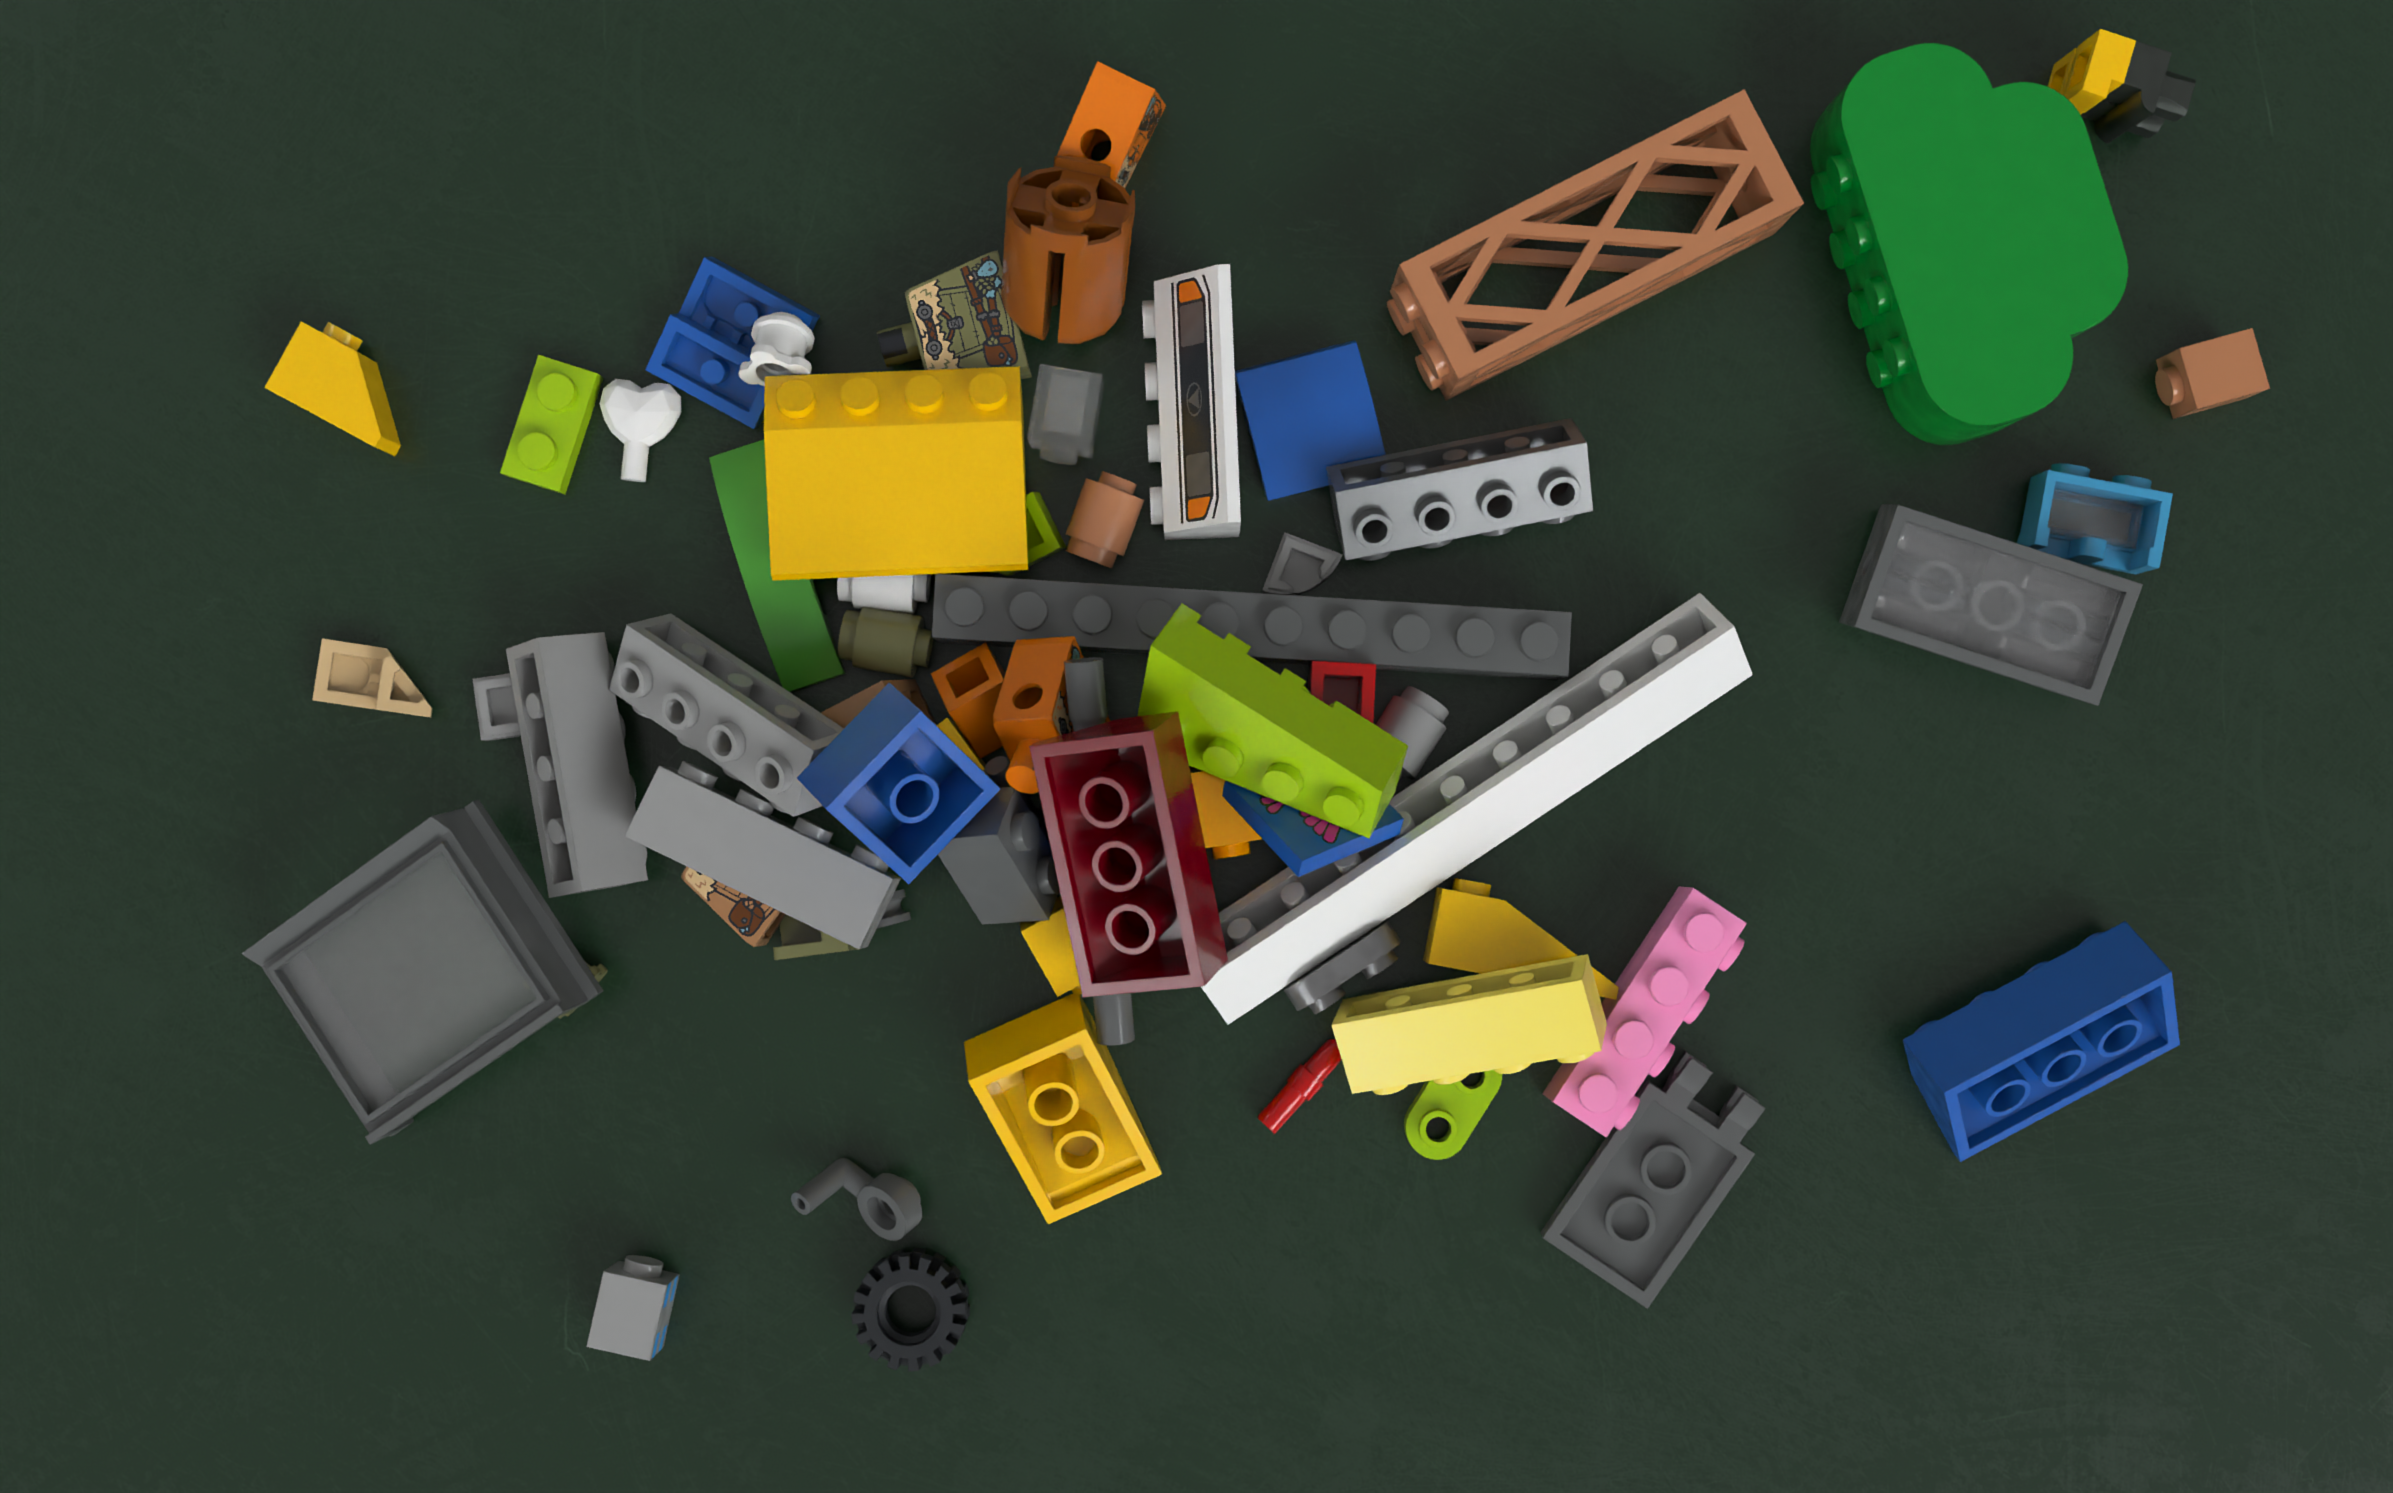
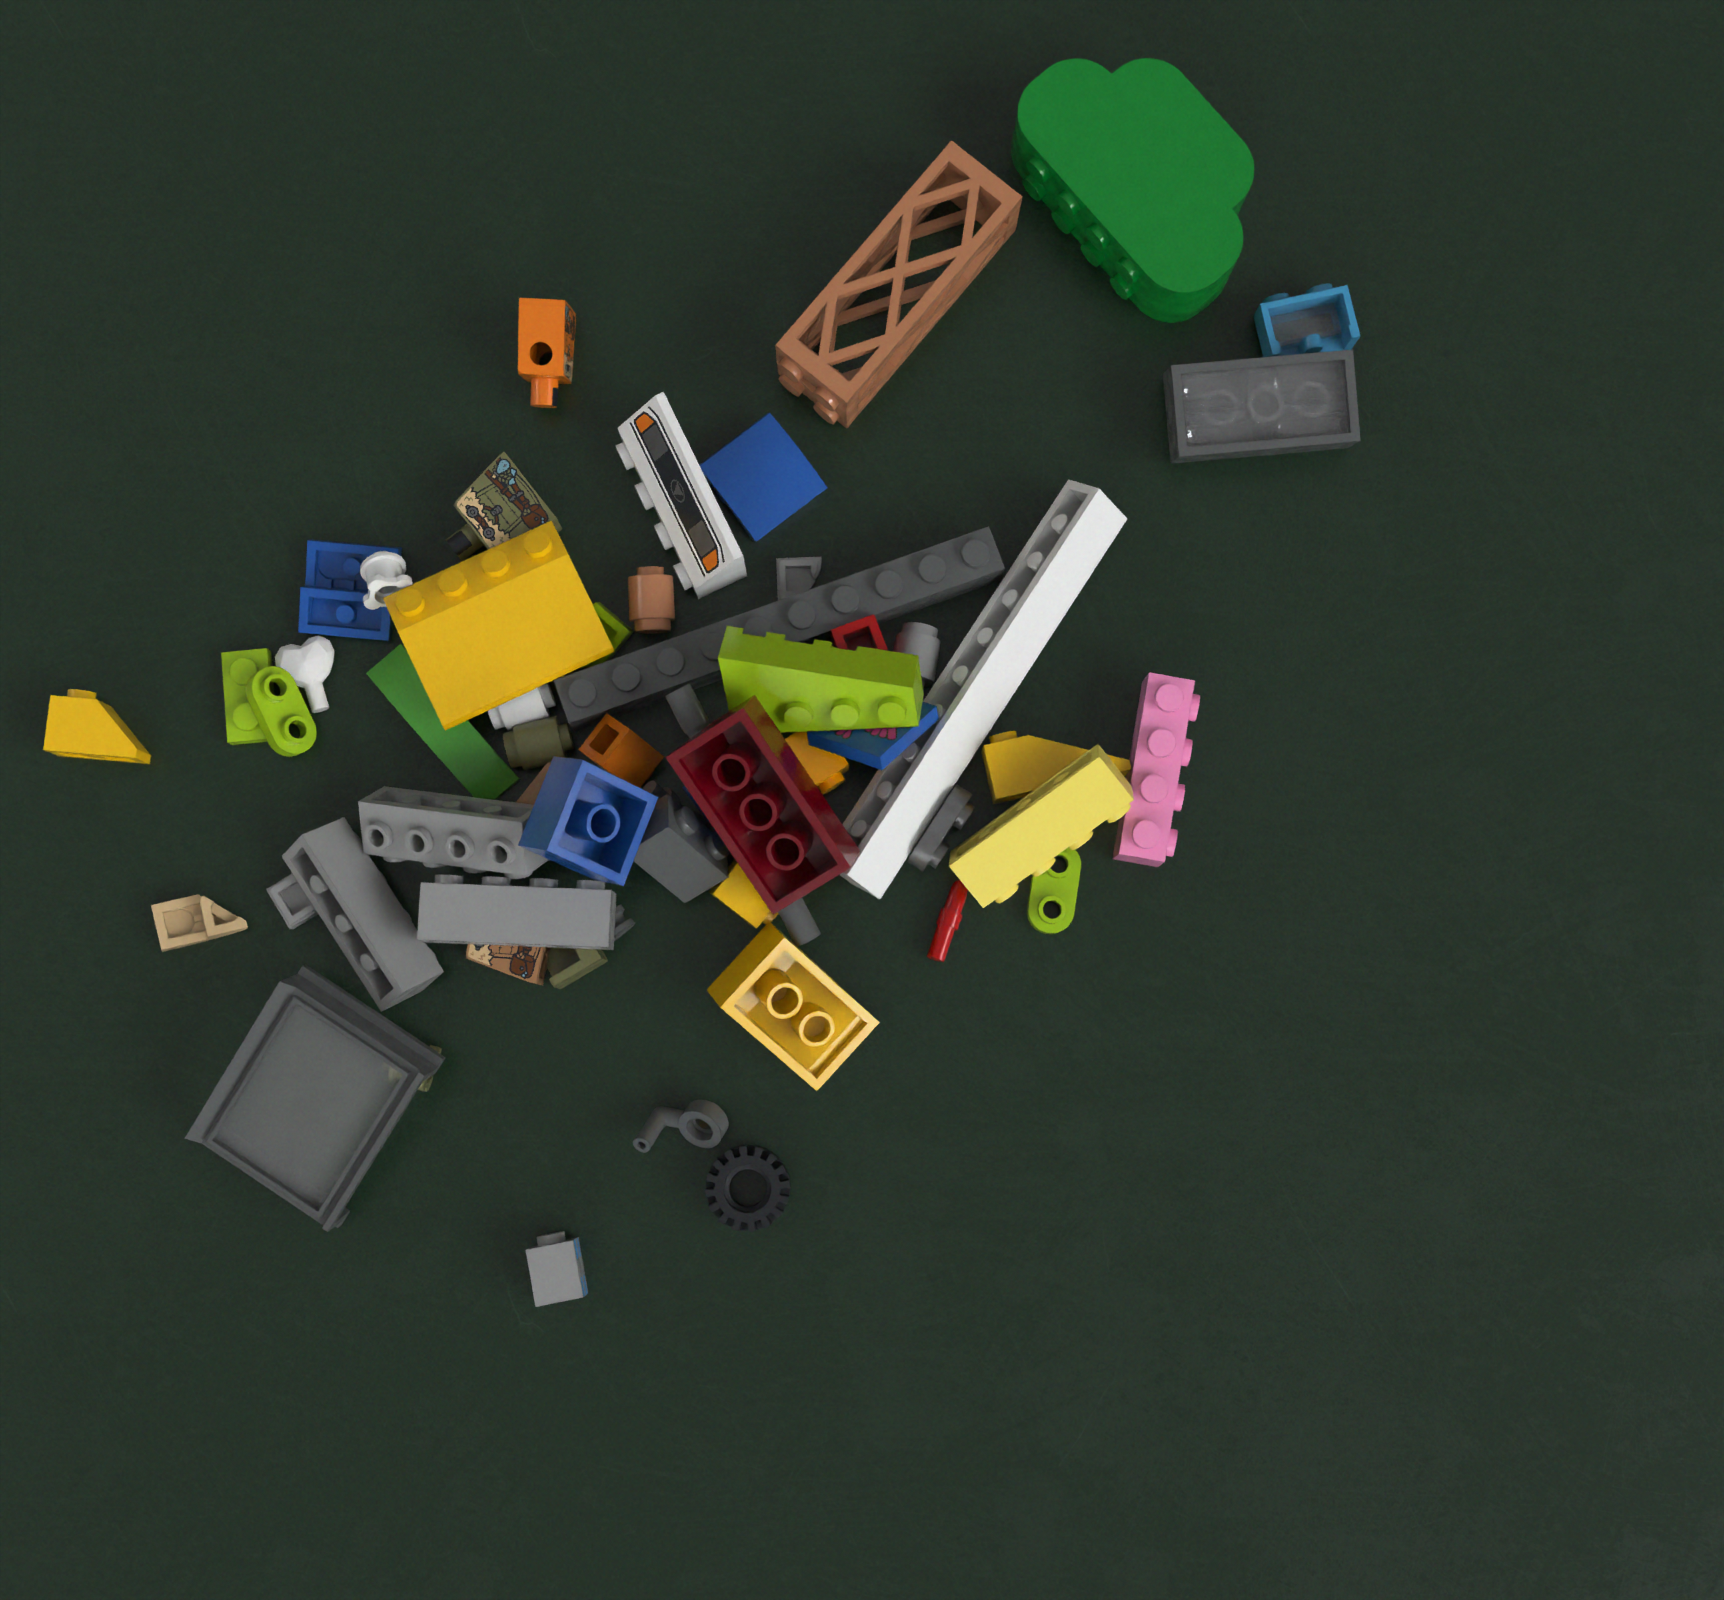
camera: 30 degrees left, 5 degrees down
orange torso [993,636,1110,794] -> none
dark orange cylinder [1001,156,1135,344] -> none
clear brick [1027,364,1105,465] -> none
brick [1326,418,1593,561] -> none
dark grey tile [1540,1050,1766,1309] -> none
blue slope [1903,921,2180,1162] -> none
hips [2047,29,2196,144] -> none
nougat brick [2155,328,2270,419] -> none
none -> lime plate [246,666,317,757]

